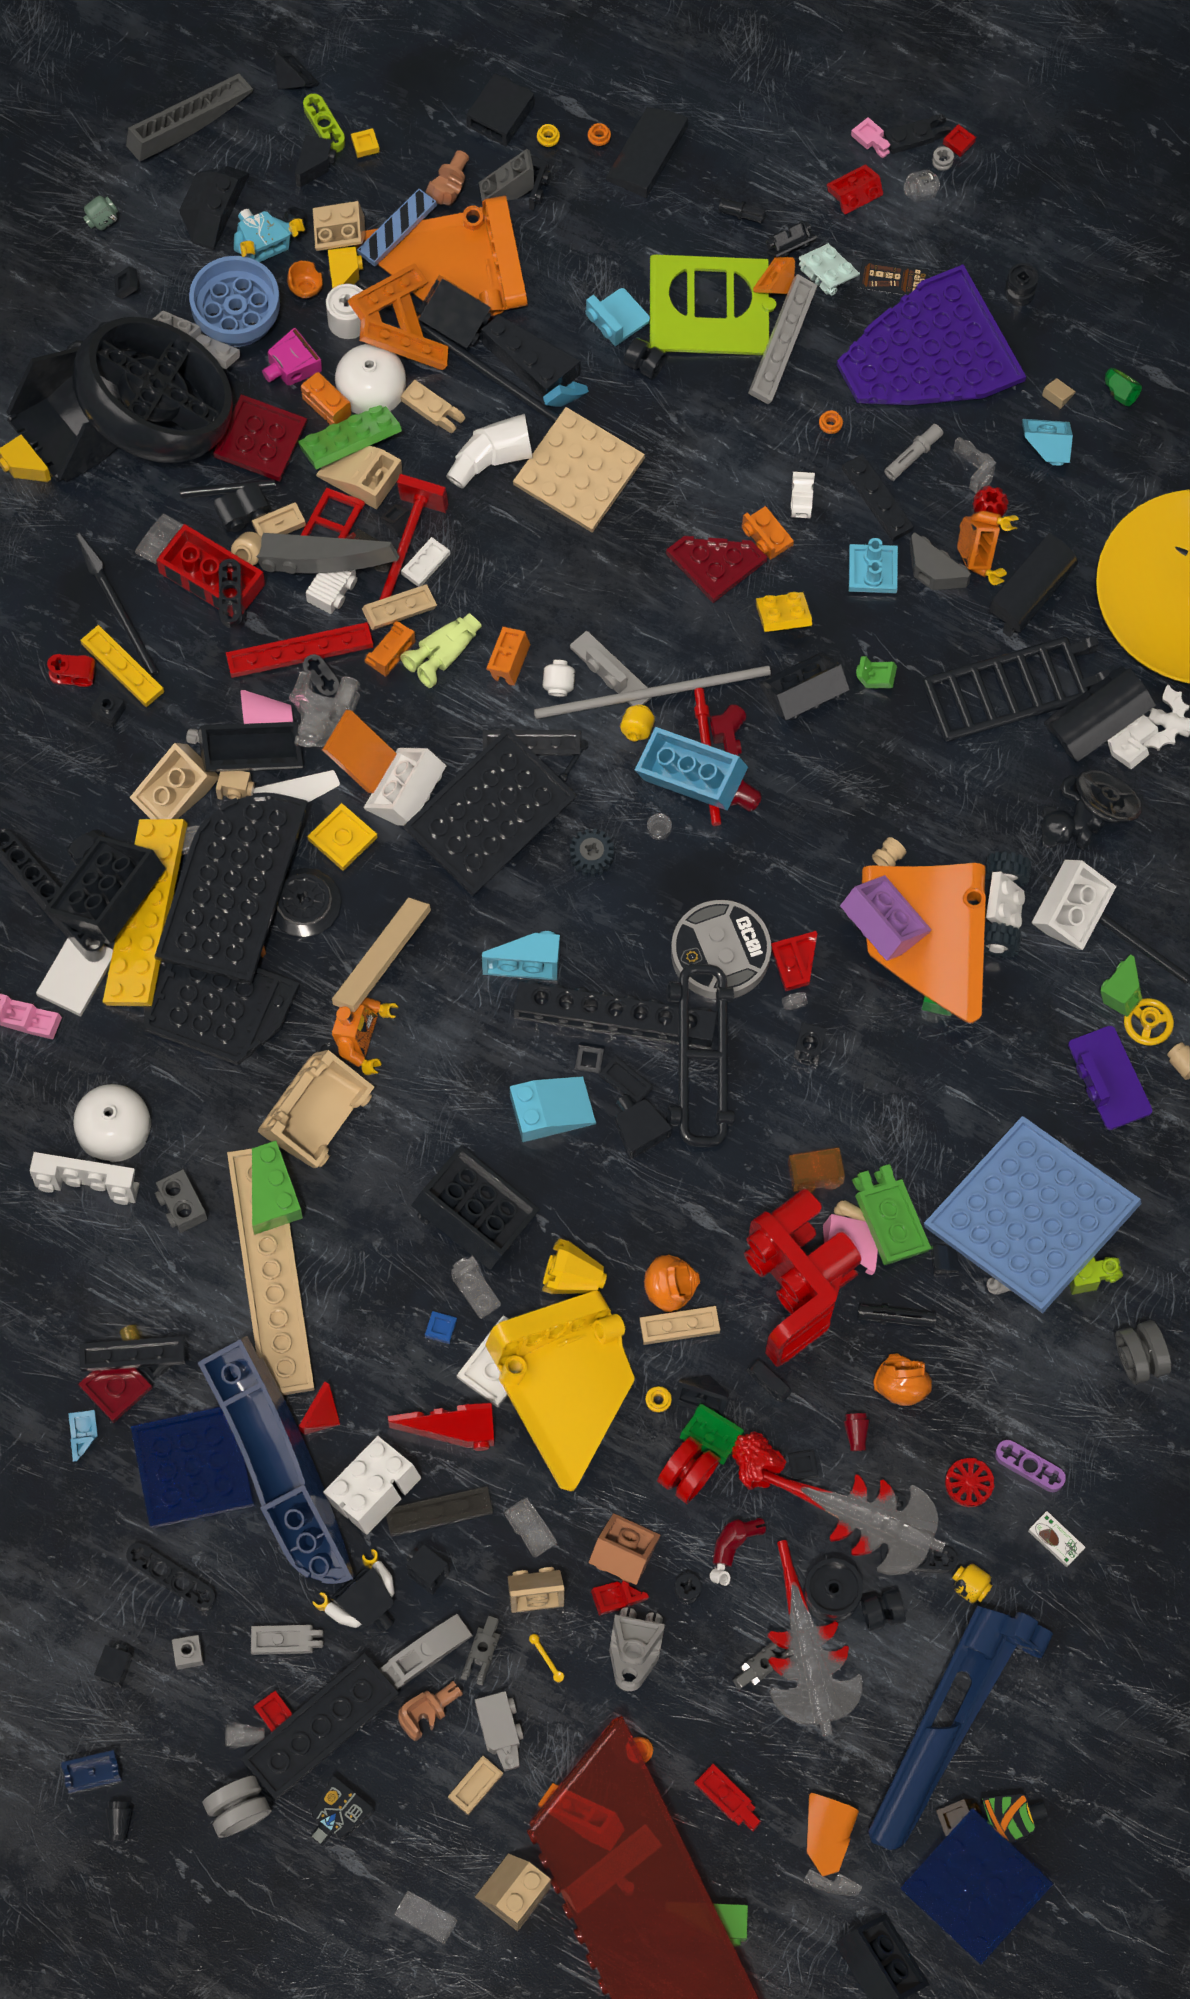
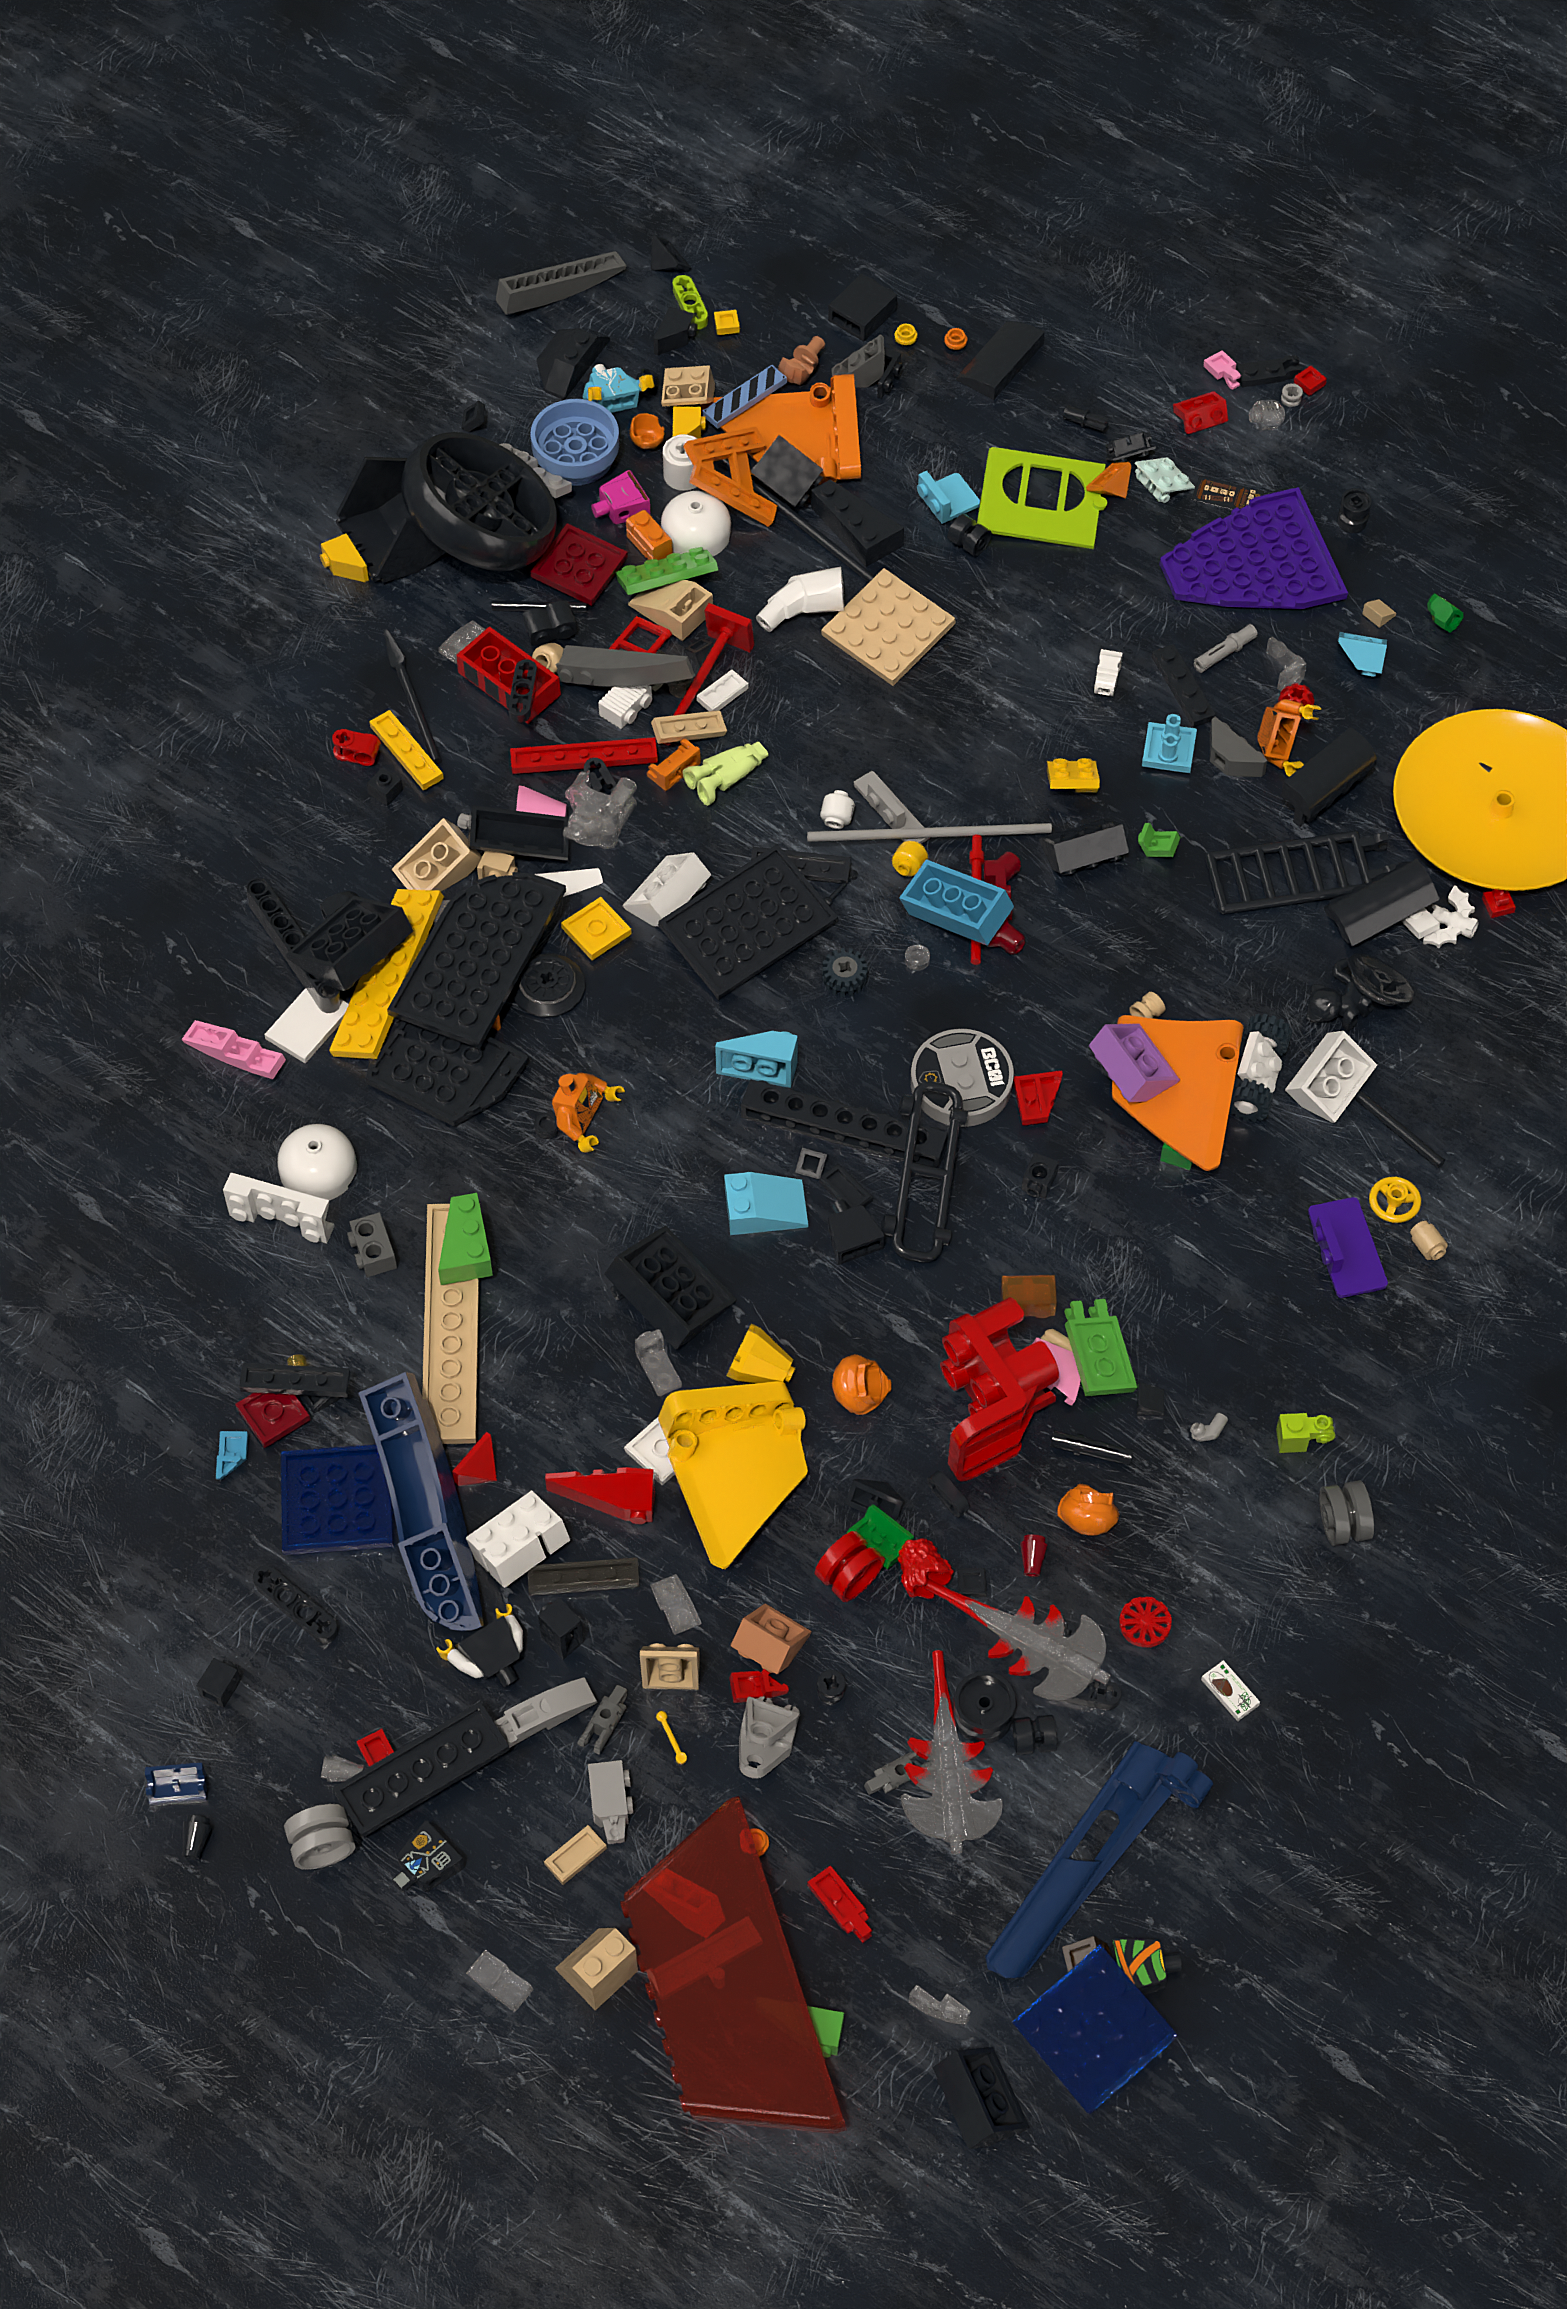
camera: 10 degrees right, 10 degrees down
sand green head [83,195,118,231] -> none
light grey plate [172,1635,204,1670] -> none
light grey hinge [251,1625,323,1655] -> none
tan plate [252,502,306,537] -> none
tan windscreen [258,1050,374,1168] -> none
orange tile [322,710,397,793] -> none
tan tile [332,898,431,1012] -> none
nougat piece [398,1681,462,1741] -> none
tan hinge [401,380,465,433] -> none
blue tile [425,1311,457,1344] -> none
orange hinge [487,627,530,686] -> none
dark azure slope [543,382,589,407] -> none
tan plate [640,1306,720,1345] -> none
yellow plate [646,1386,672,1413] -> none
dark red plate [666,536,767,603] -> none
dark red arm [710,1518,766,1586] -> none
orange bracket [742,506,794,560] -> none
light grey plate [748,274,817,404] -> none
clear tile [781,993,808,1010] -> none
orange panel [807,1793,859,1877] -> none
orange plate [819,410,843,434] -> none
medium blue plate [924,1116,1141,1313] -> none
yellow head [952,1564,993,1603] -> none
medium lavender beam [995,1440,1065,1492] -> none
bright green slope [1100,955,1142,1017] -> none
white bracket [1108,727,1149,769] -> none

